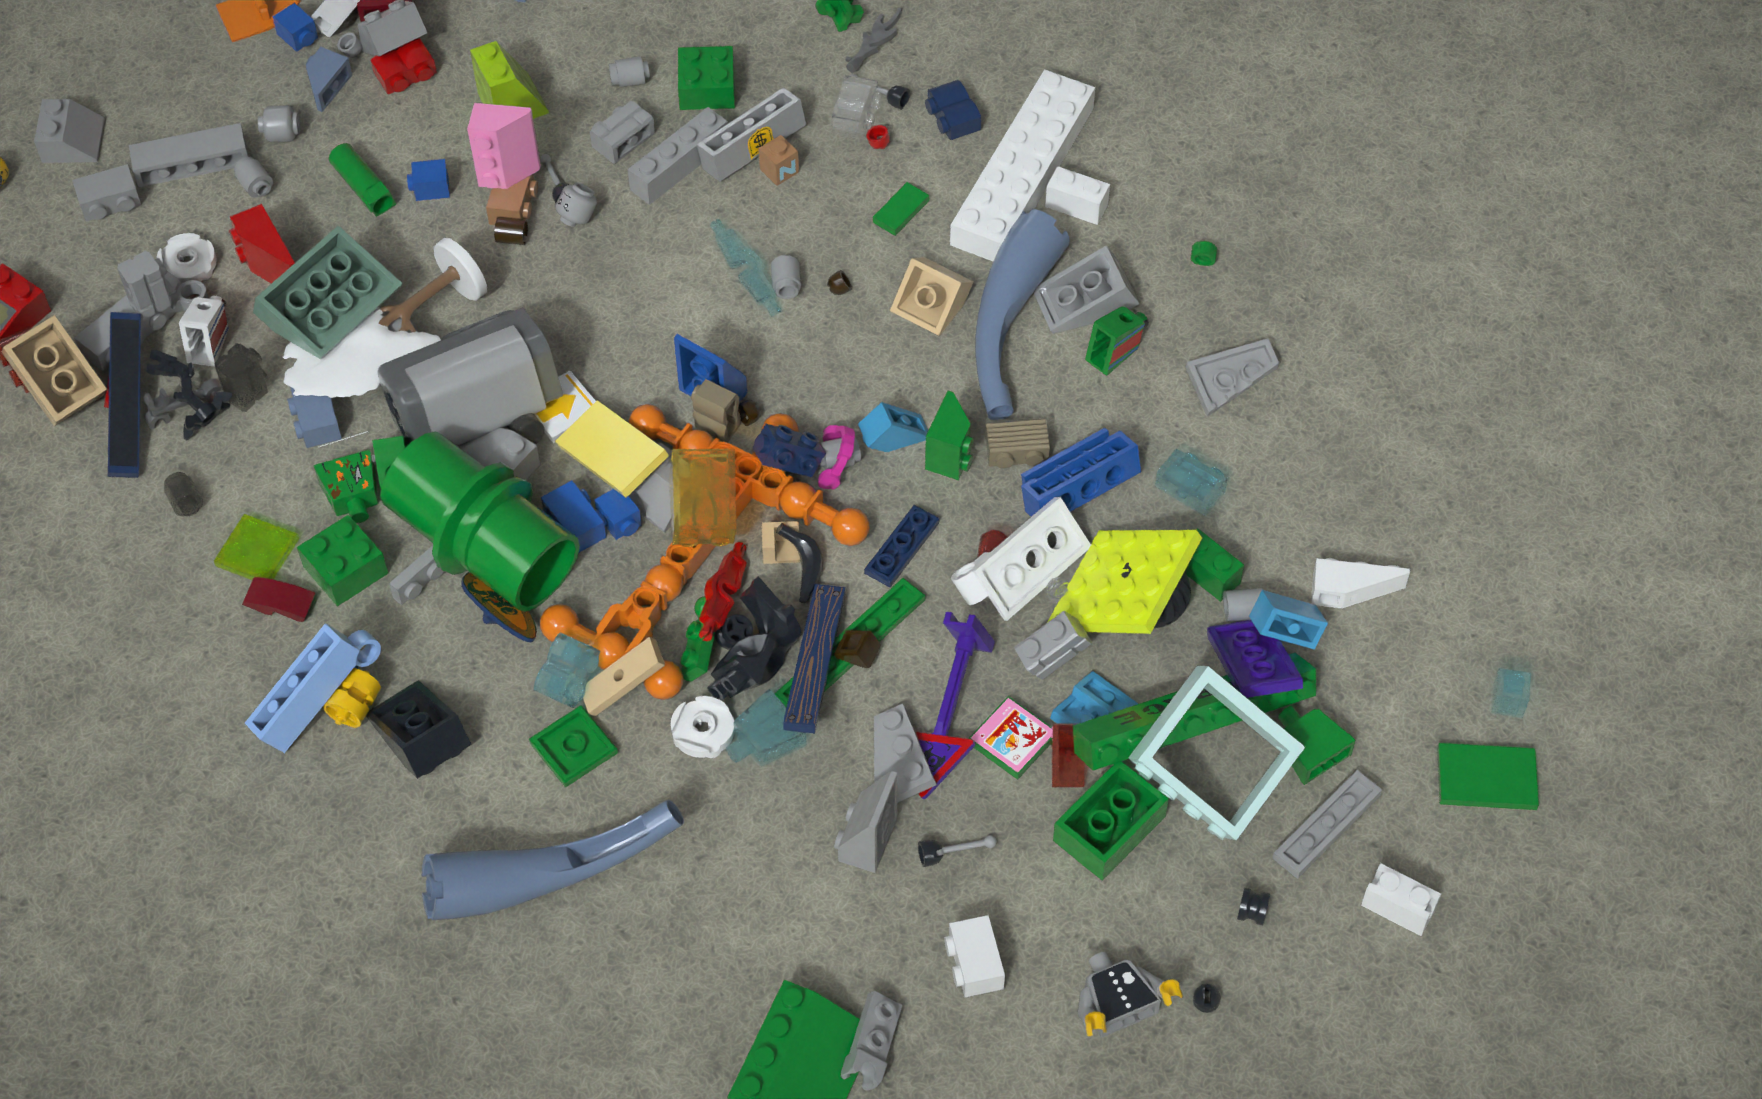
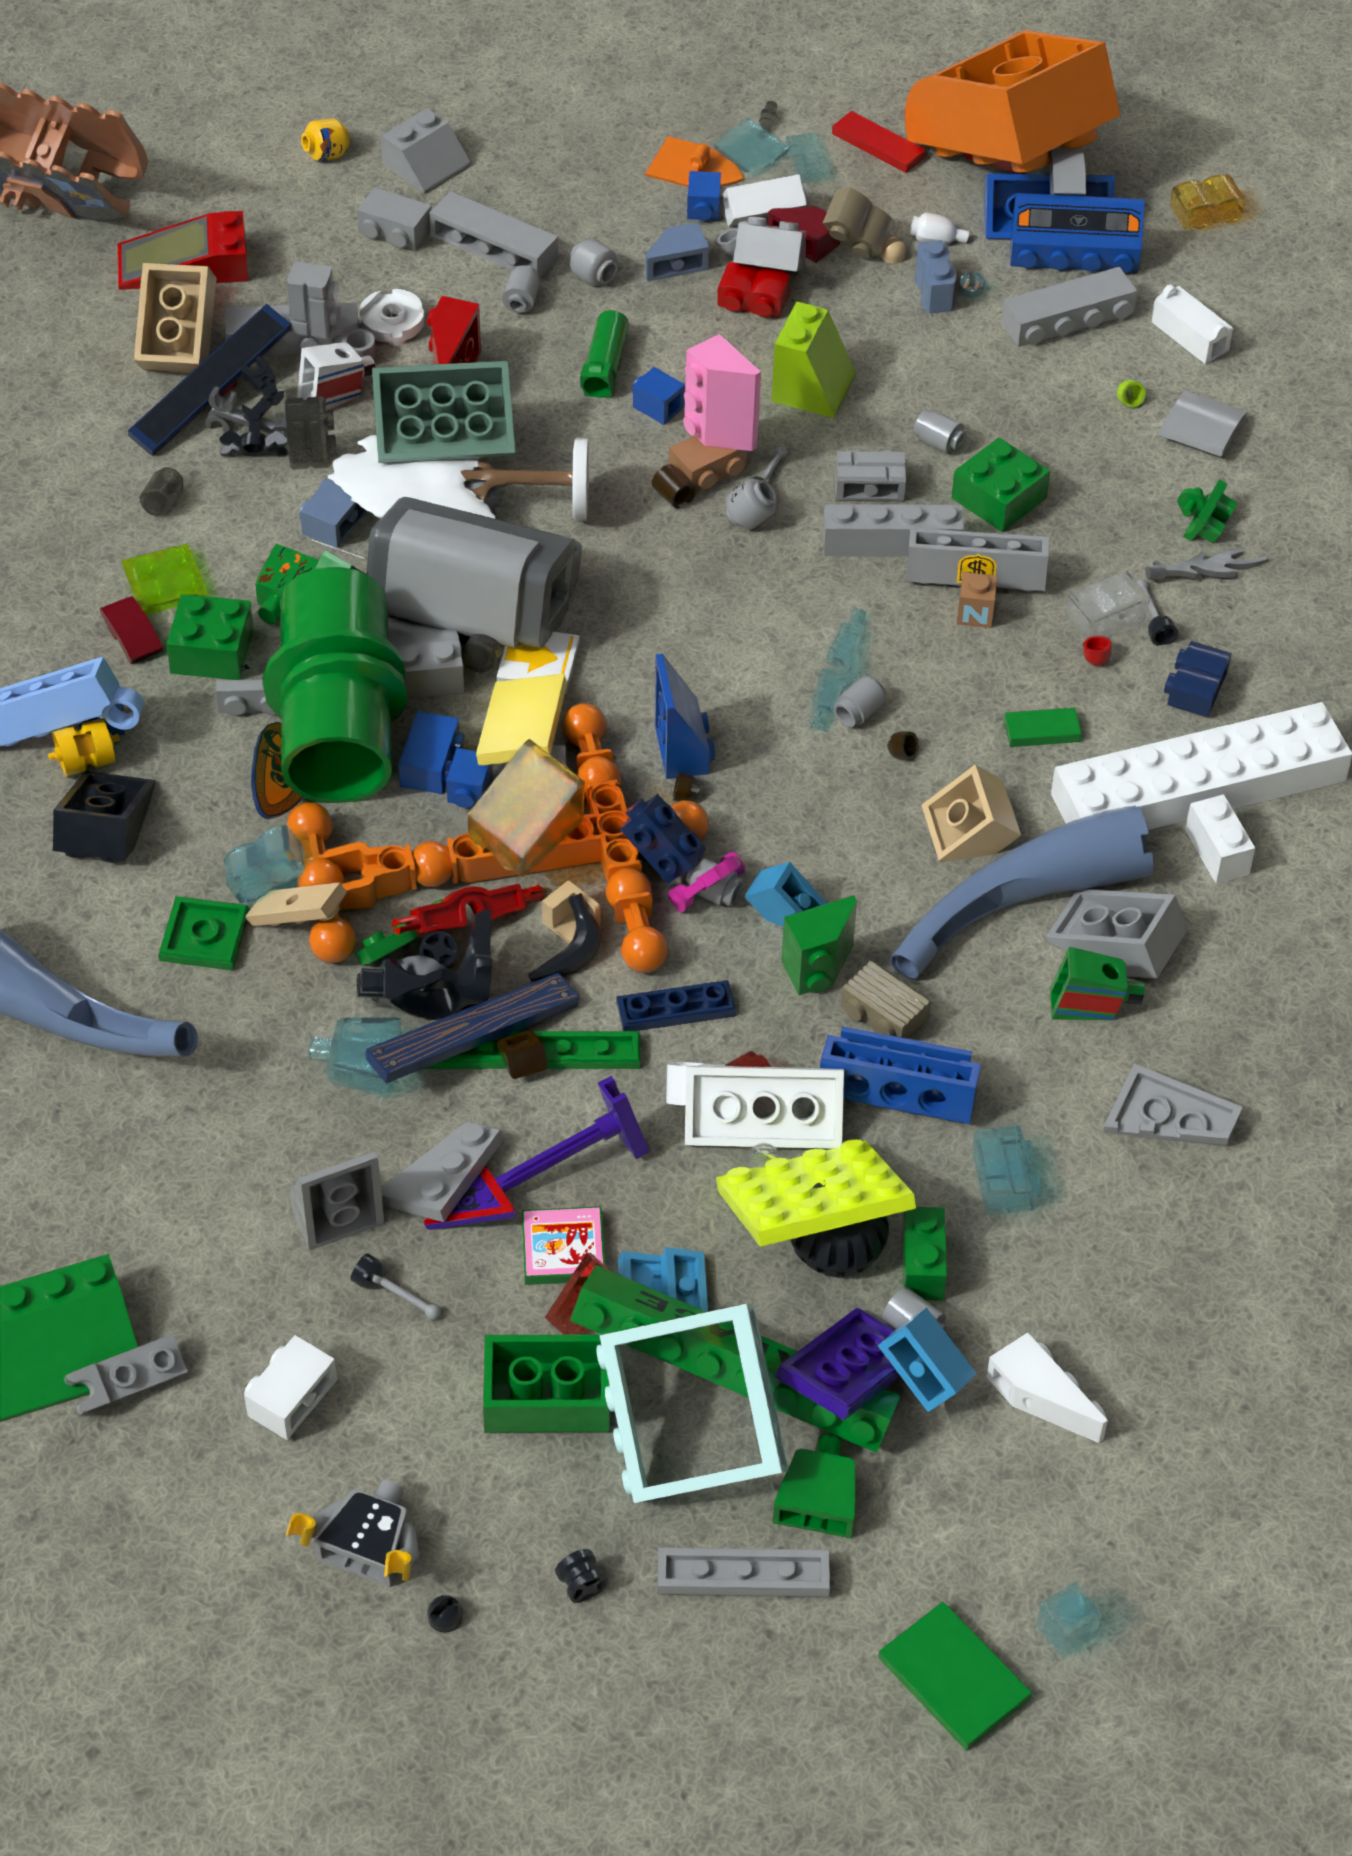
camera: 45 degrees right, 5 degrees down
white plate [671,696,735,758] -> none
dark tan brick [691,379,741,442] -> none
light grey brick [1014,611,1092,680] -> none
green axle [1190,241,1218,266] -> none
white brick [1361,863,1441,936] -> none

